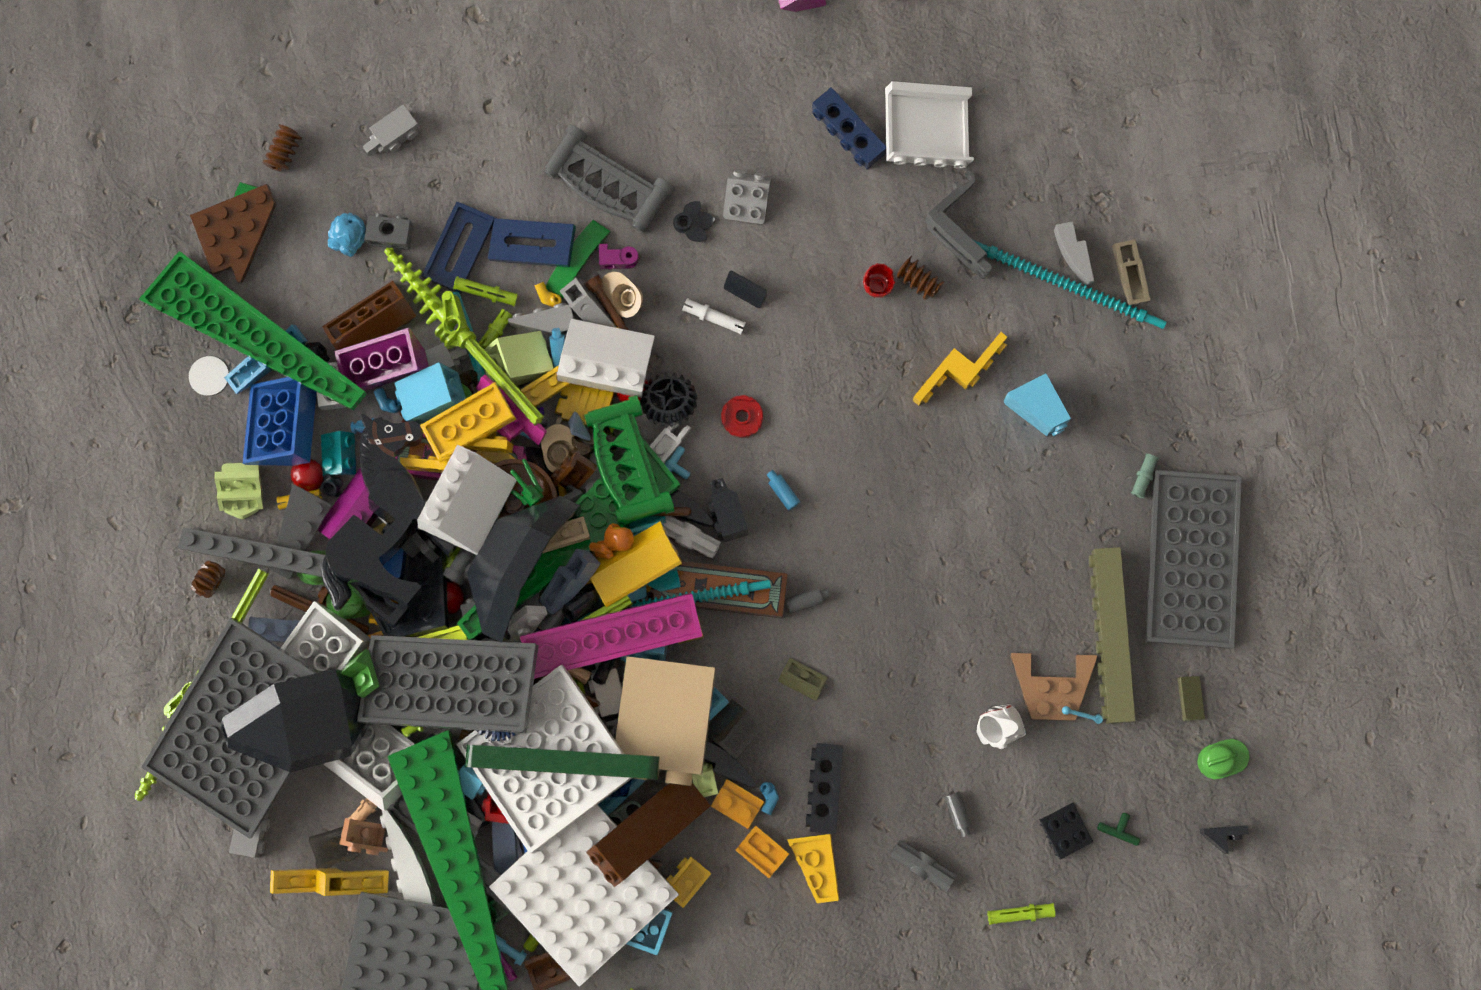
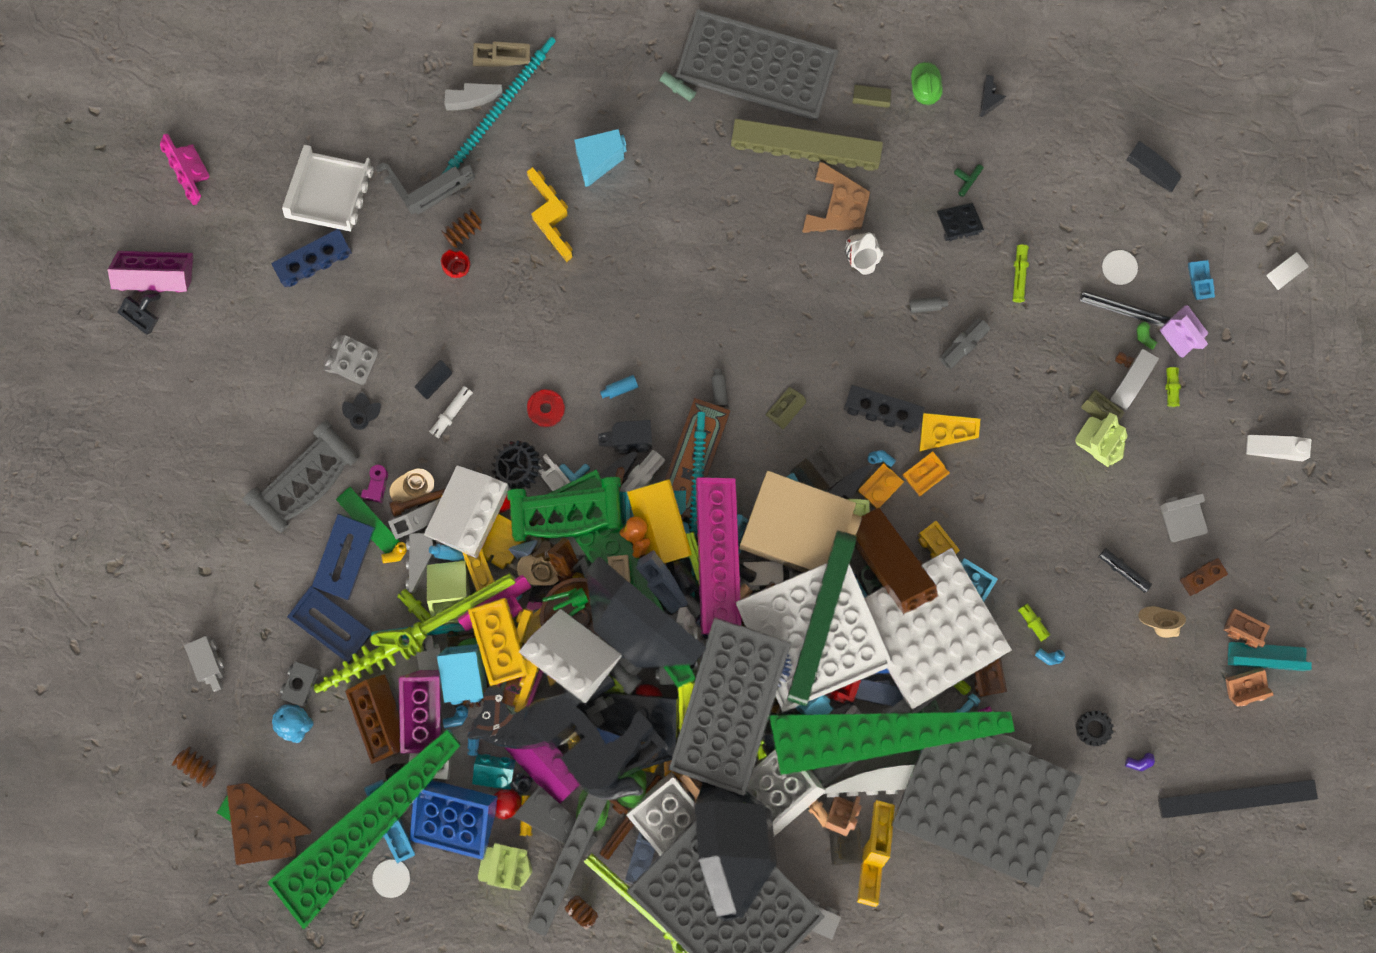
camera: 85 degrees left, 0 degrees up
bright green slope [341,649,379,698] -> none
lime pin [453,276,518,306] -> none
medium azure hinge [1062,706,1103,724] -> none

